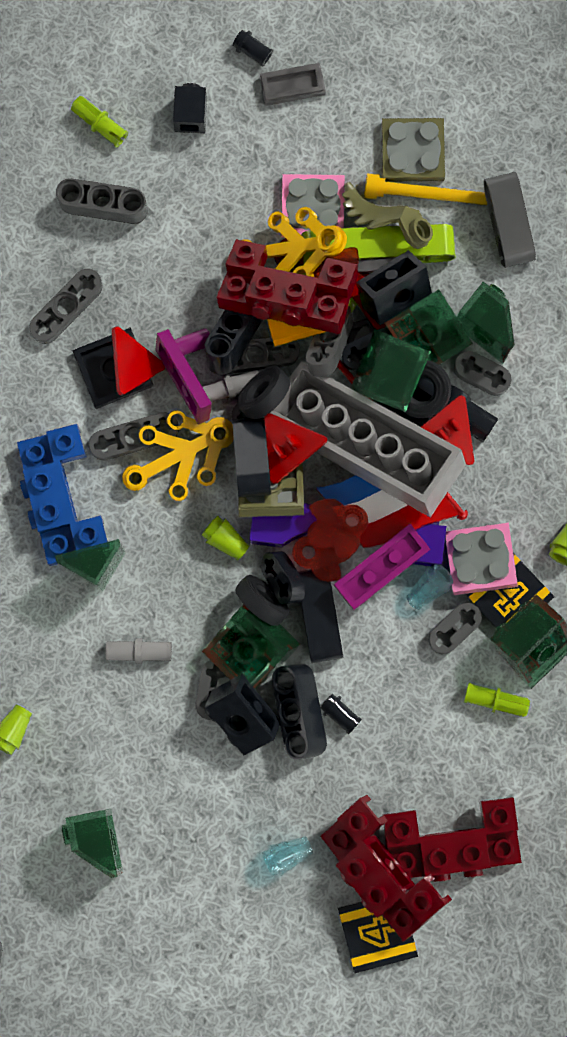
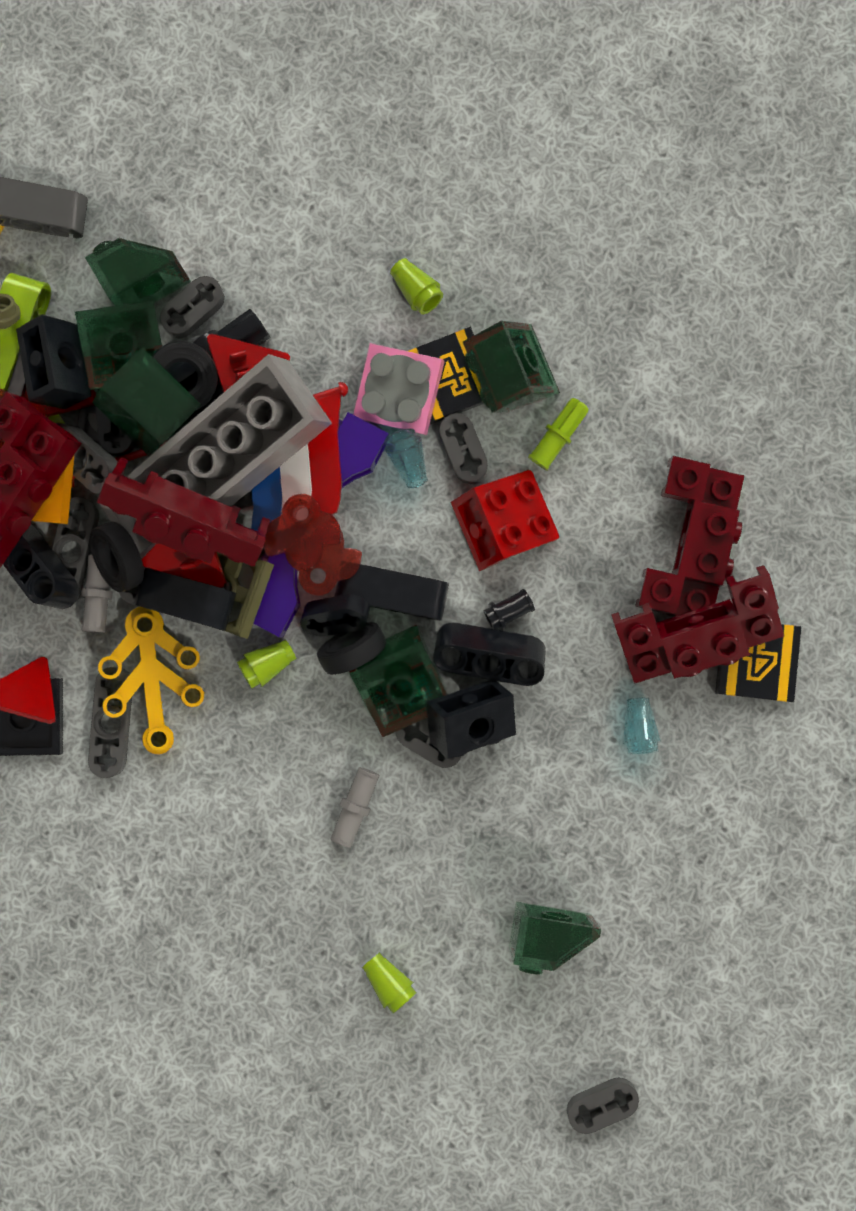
camera: 65 degrees left, 5 degrees up
blue bracket [17,424,111,566] -> none
clear green slope [55,539,126,591] -> none
magenta piece [155,328,212,424] -> none
magenta piece [333,524,430,610] -> none
none -> dark red bracket [97,457,270,567]
none -> red bracket [450,470,559,571]

